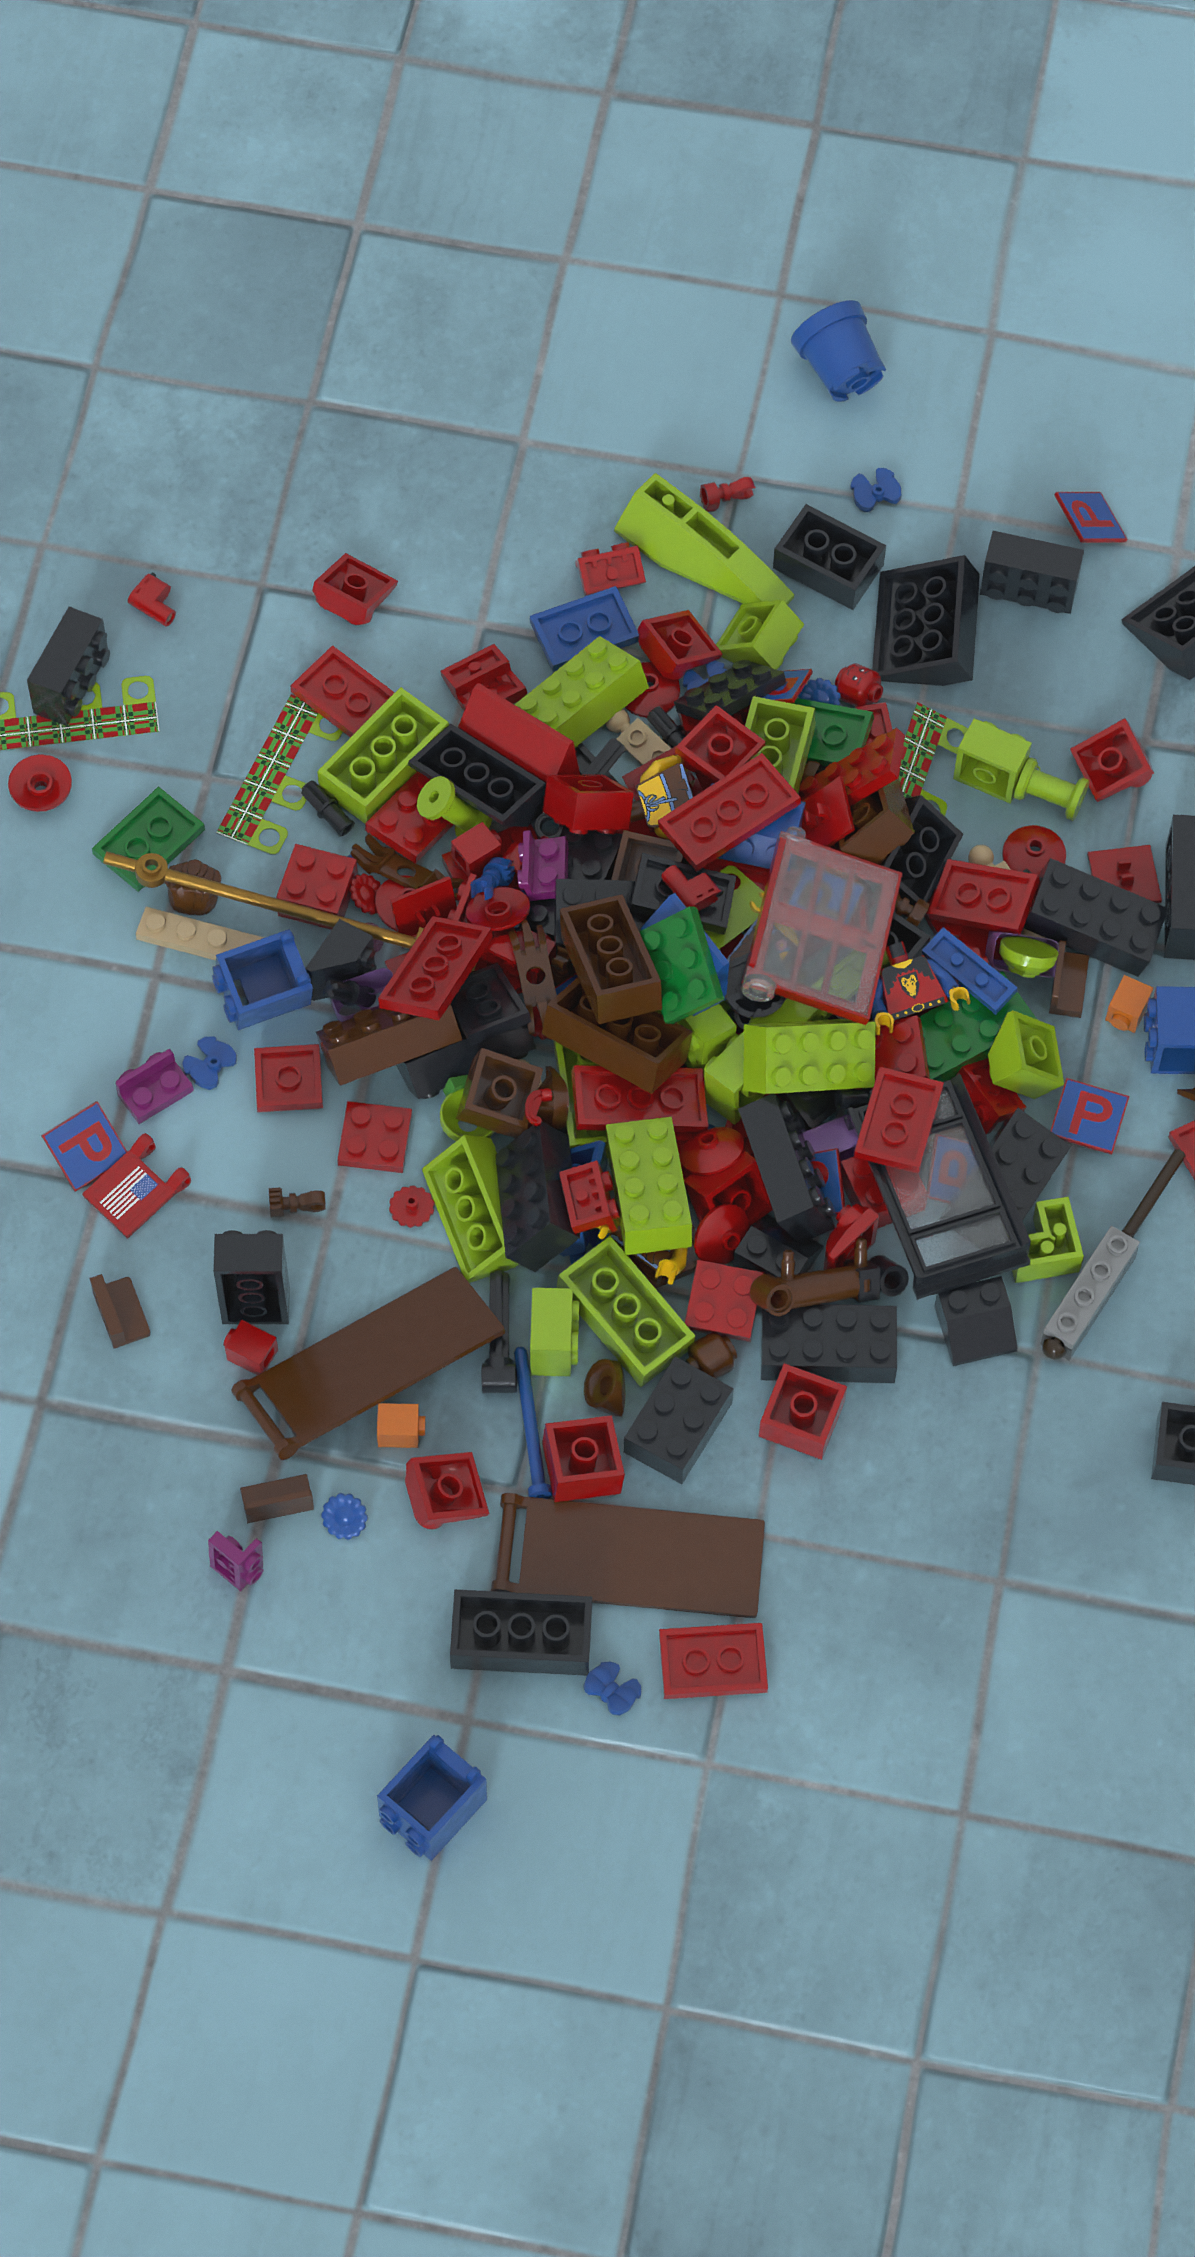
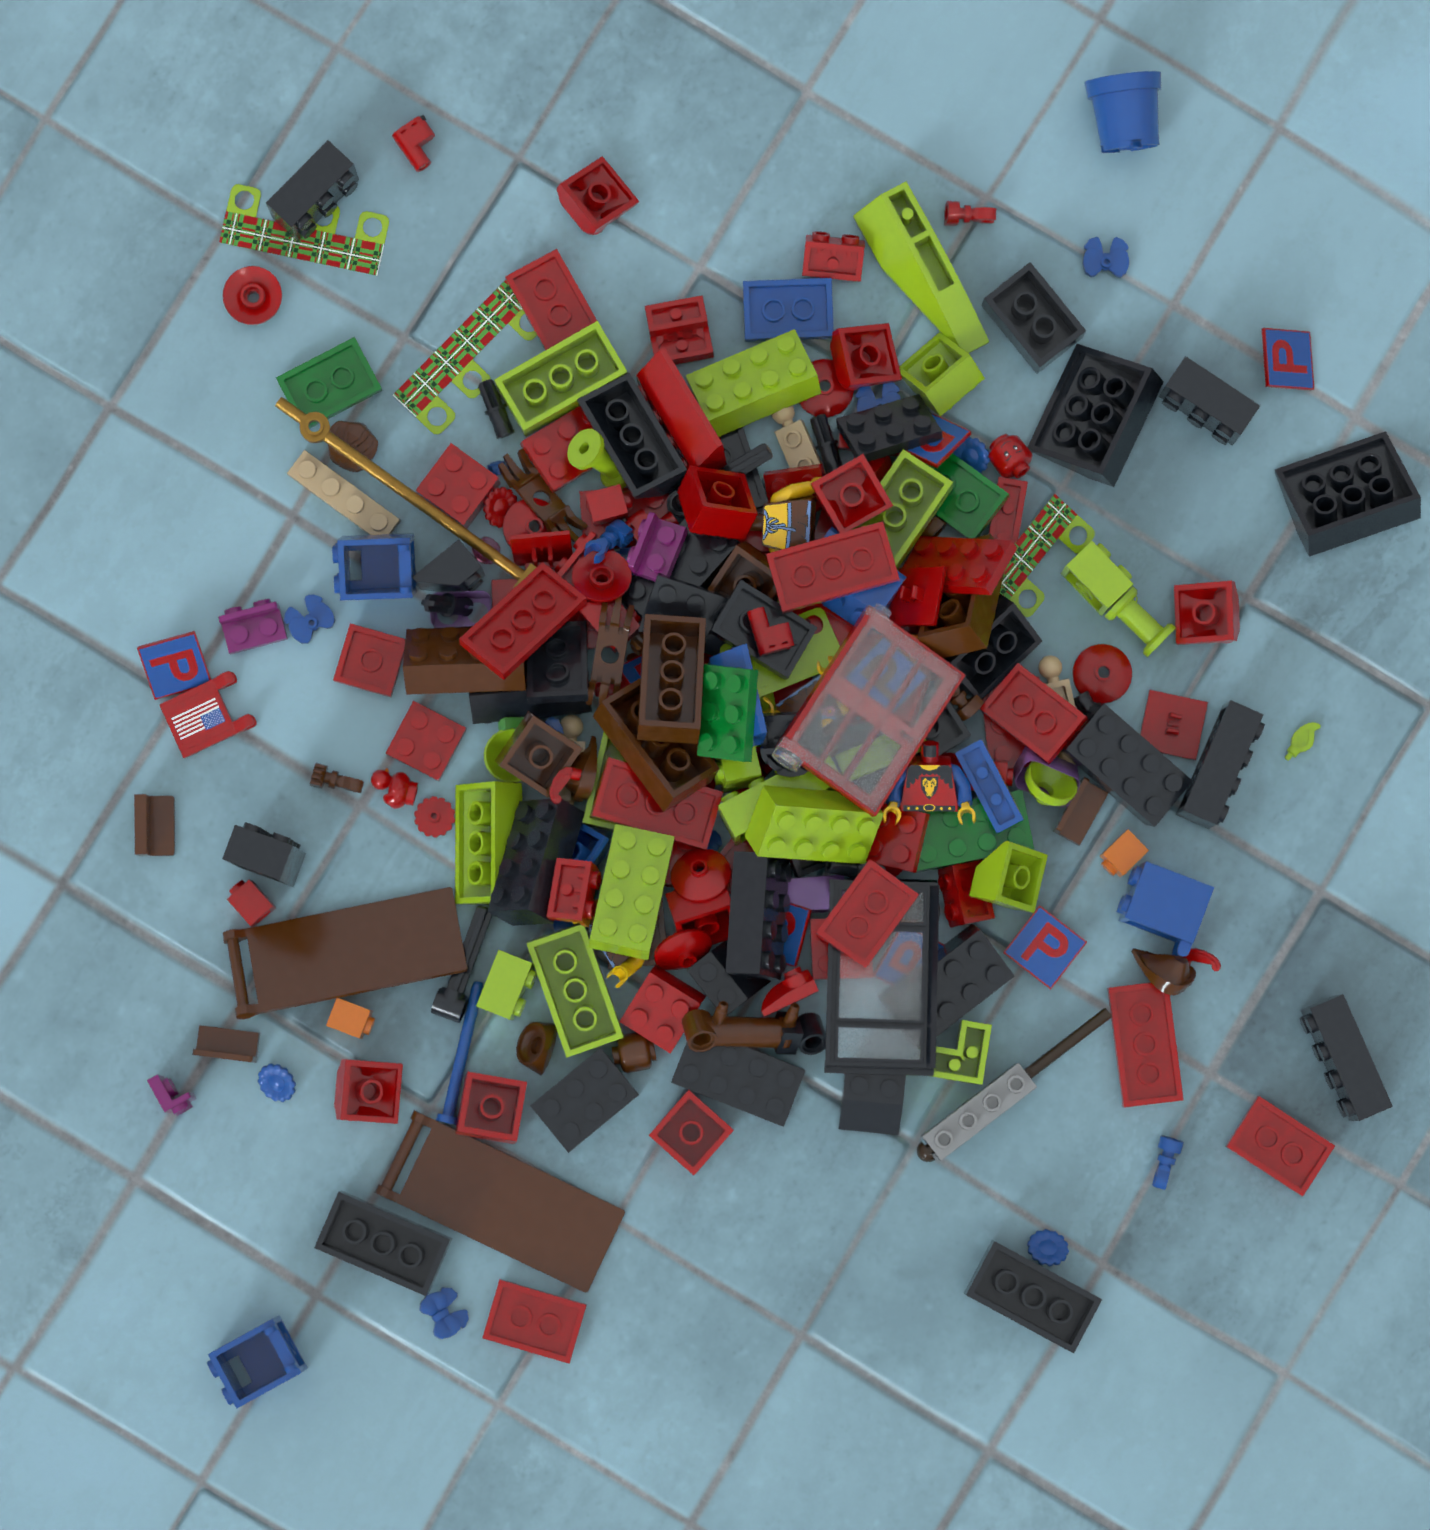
camera: 20 degrees right, 20 degrees up
none -> red animal [371,768,418,809]

